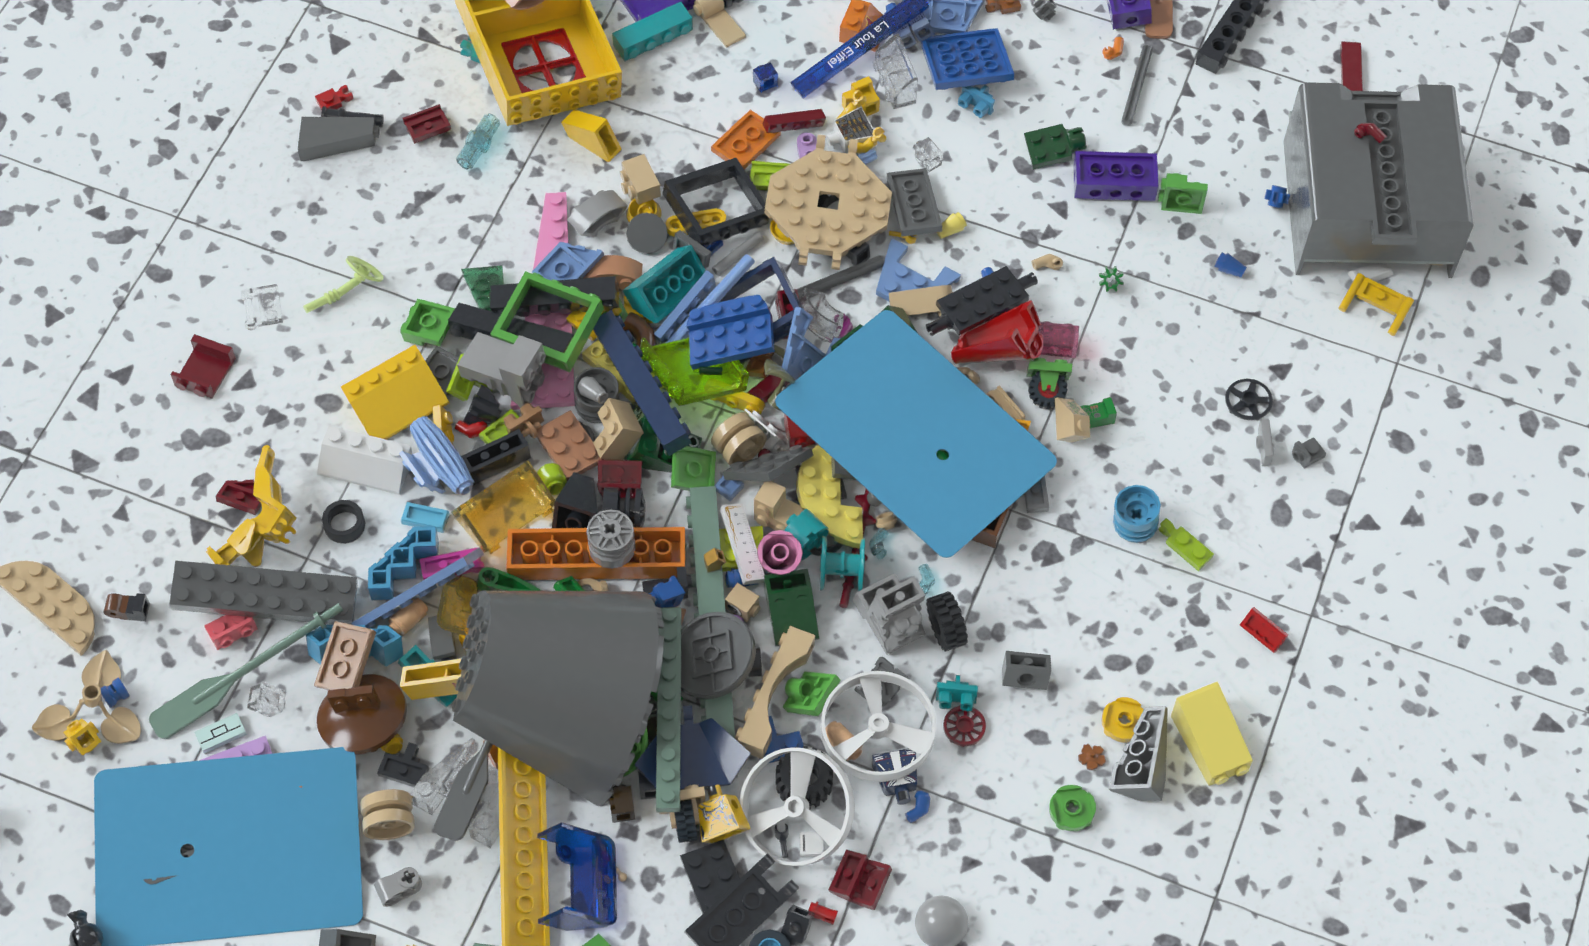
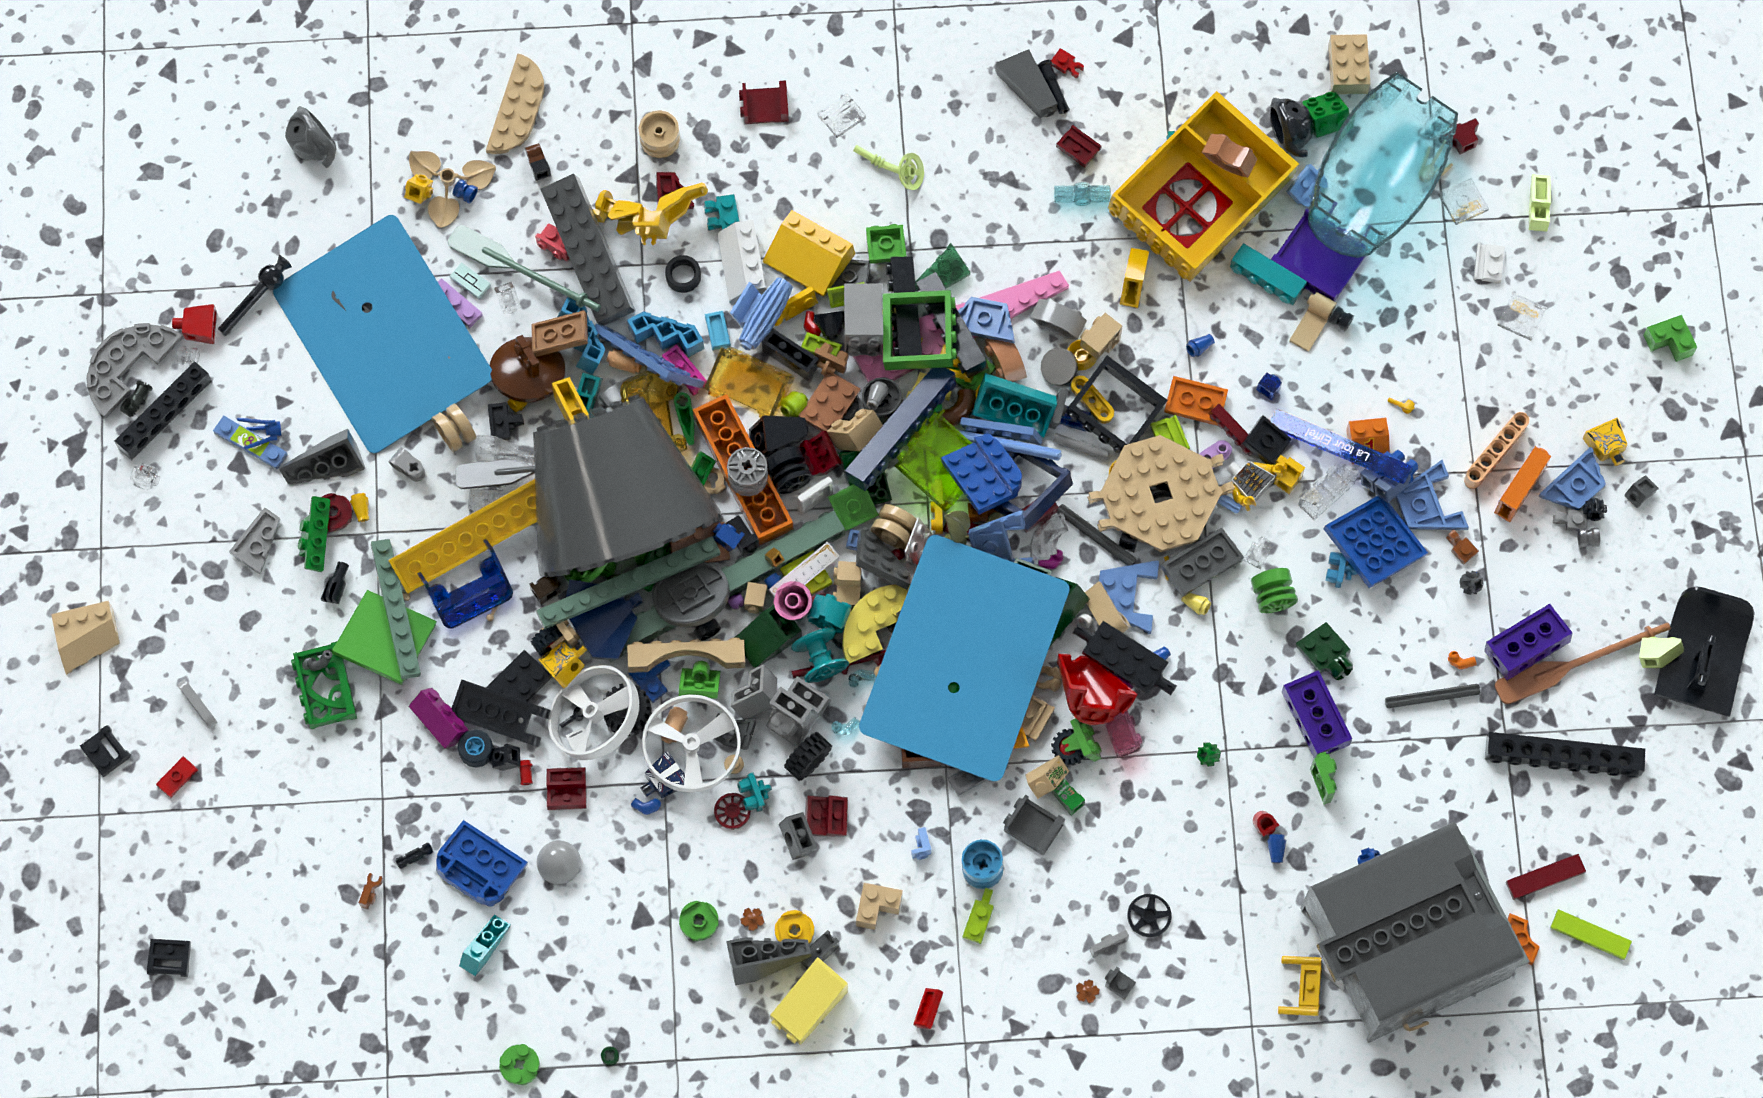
camera: 65 degrees right, 10 degrees up
dark green piece [693,366,727,375] -> none
tan arm [1031,254,1063,270] -> none
dark red arm [1354,123,1387,143] -> none
none -> tan wheel [638,110,680,158]
none -> teal plate [704,194,740,231]
none -> tan plate [724,755,744,774]
none -> light grey brick [731,664,777,720]
none -> white tile [797,476,833,515]
none -> dark grey hinge [800,930,840,969]
none -> dark red slope [805,795,848,837]
none -> tan brick [856,883,903,930]
none -> light blue bracket [911,827,931,860]
none -> dark grey panel [1003,794,1065,856]
none -> white hinge [1076,613,1093,629]
none -> dark orange plant [1076,979,1100,1004]
none -> blue cone [1186,334,1215,357]
none -> black tile [1242,415,1291,465]
none -> bright green wheel [1251,568,1298,613]
none -> red plate [1253,811,1279,837]
none -> lime tile [1550,909,1632,960]

